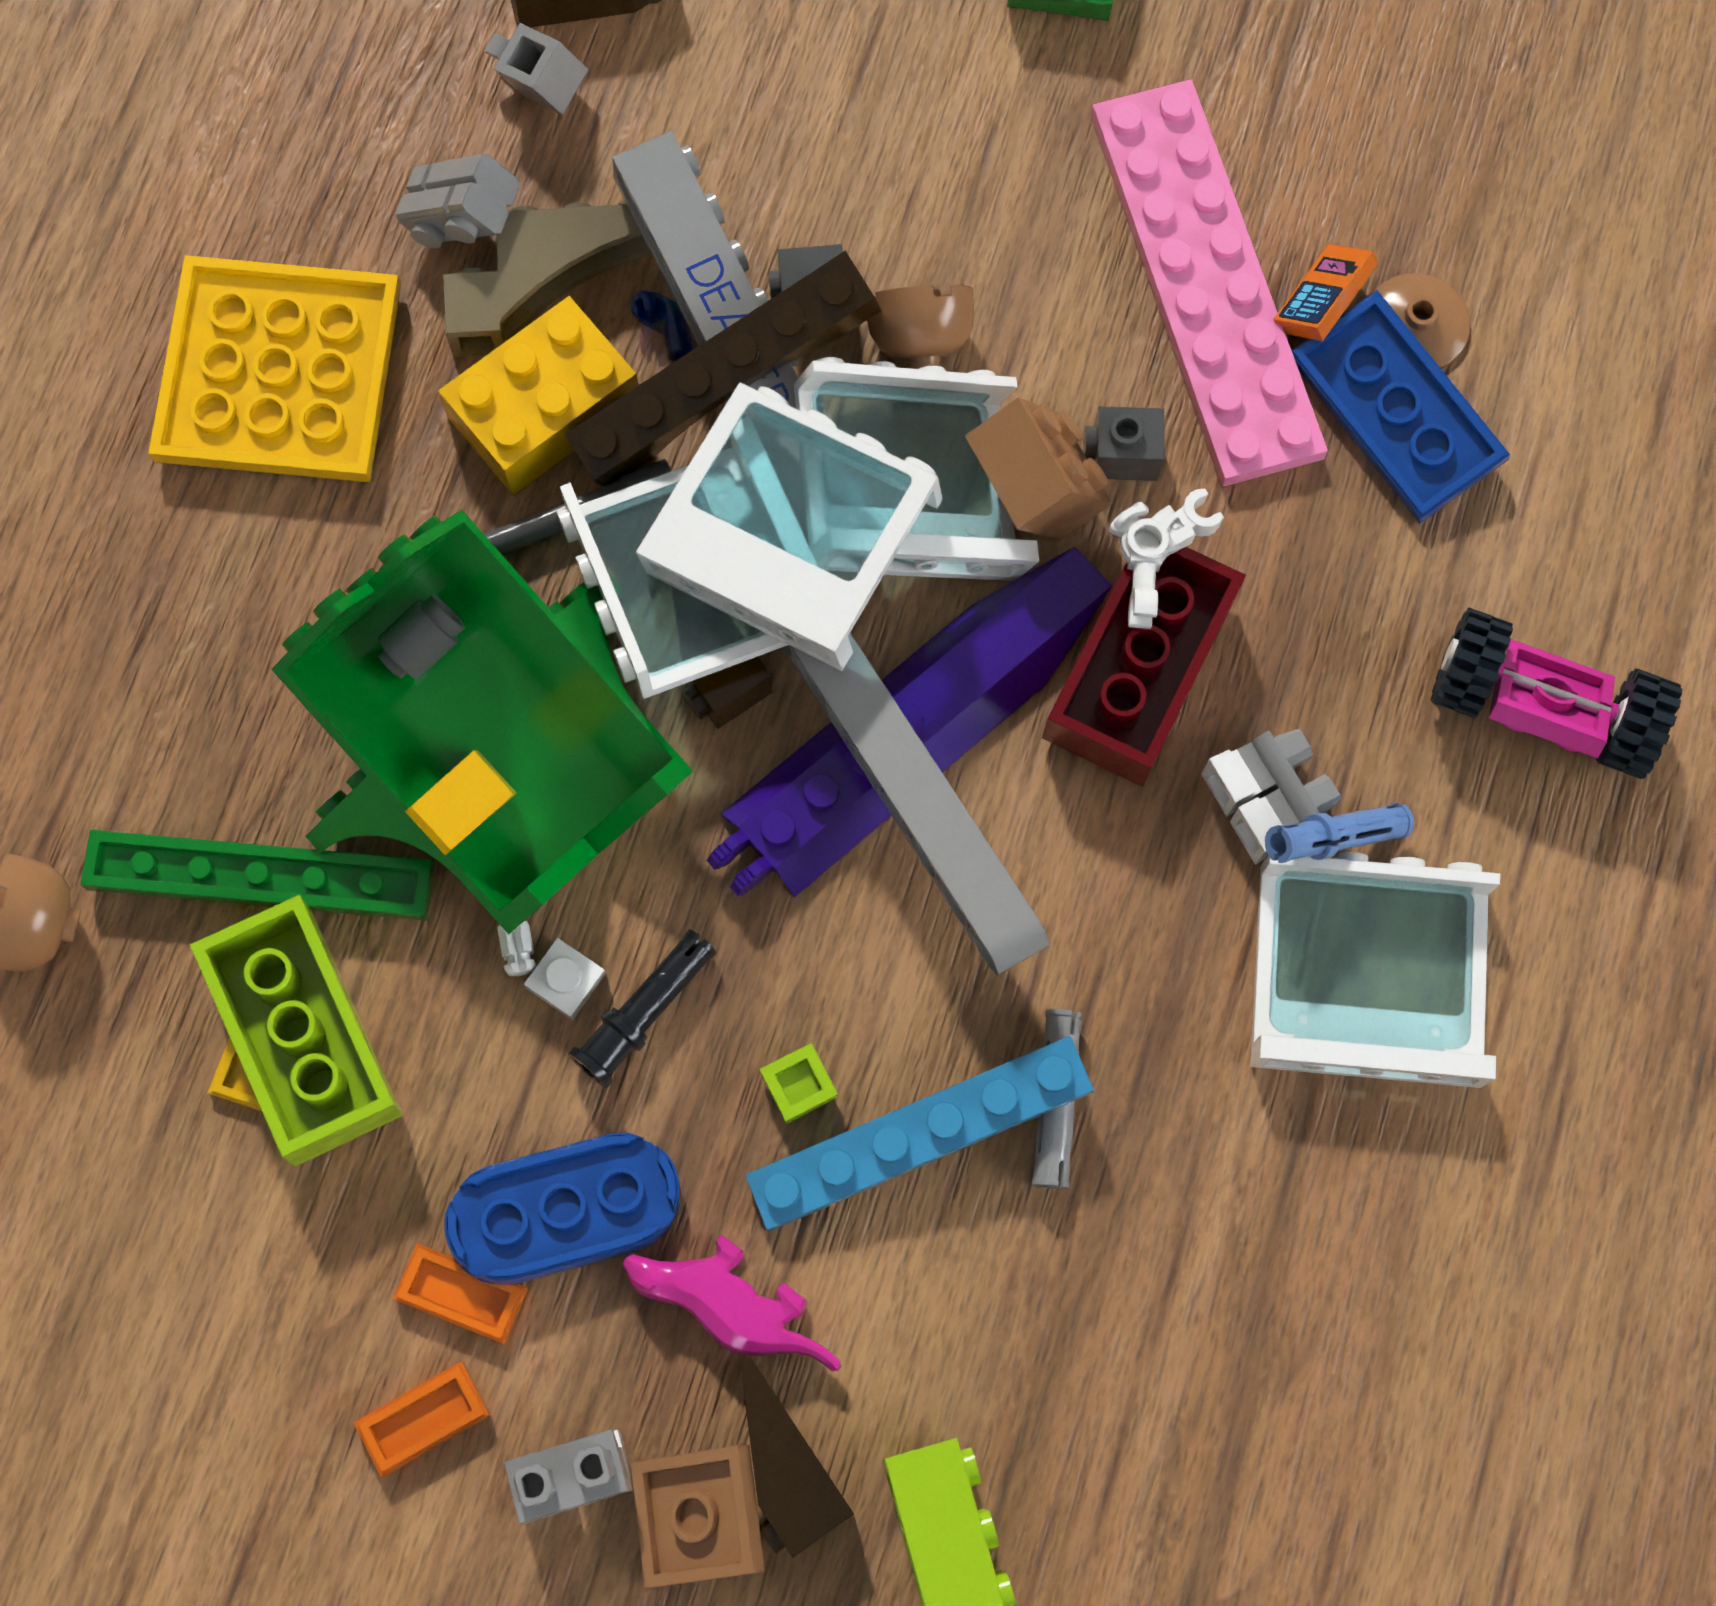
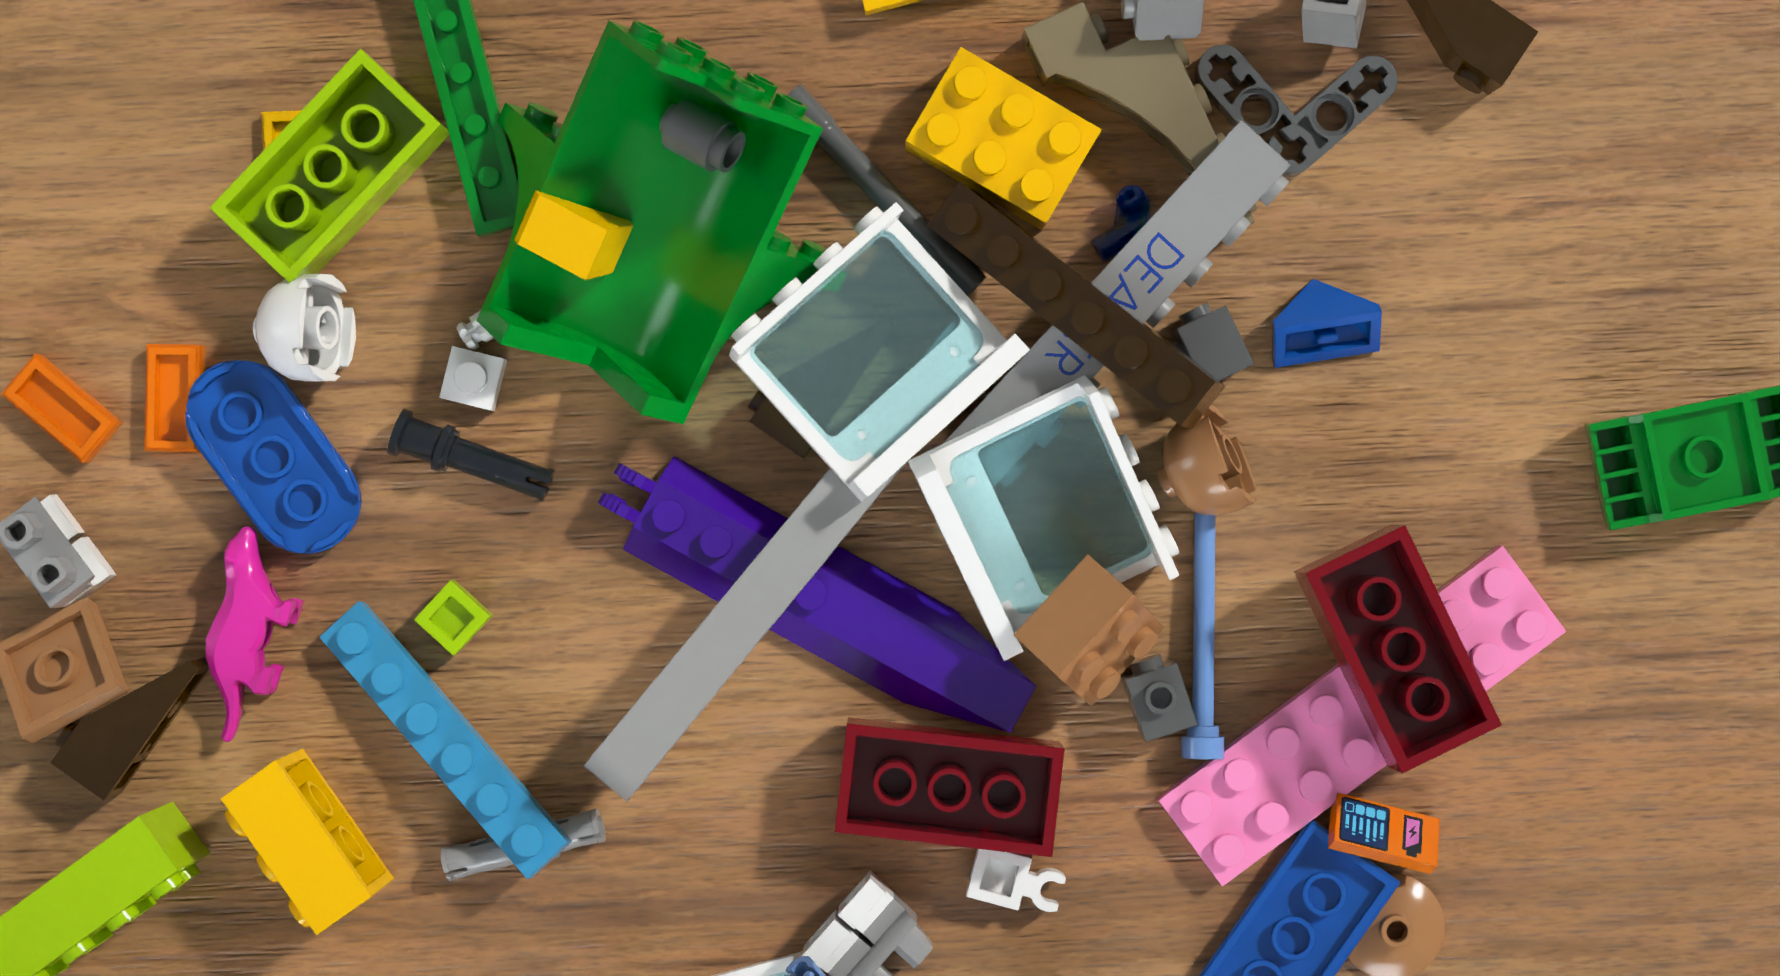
camera: 75 degrees right, 15 degrees up
panel [636,382,942,671] -> none
white piece [1109,489,1224,629] -> none
none -> yellow brick [221,748,394,935]
none -> white cylinder [253,274,356,381]
none -> white plate [966,849,1066,912]
none -> medium blue piece [1181,512,1224,759]
none -> dark grey beam [1195,45,1398,177]
none -> blue slope [1272,279,1382,368]
none -> dark red brick [1294,525,1502,774]

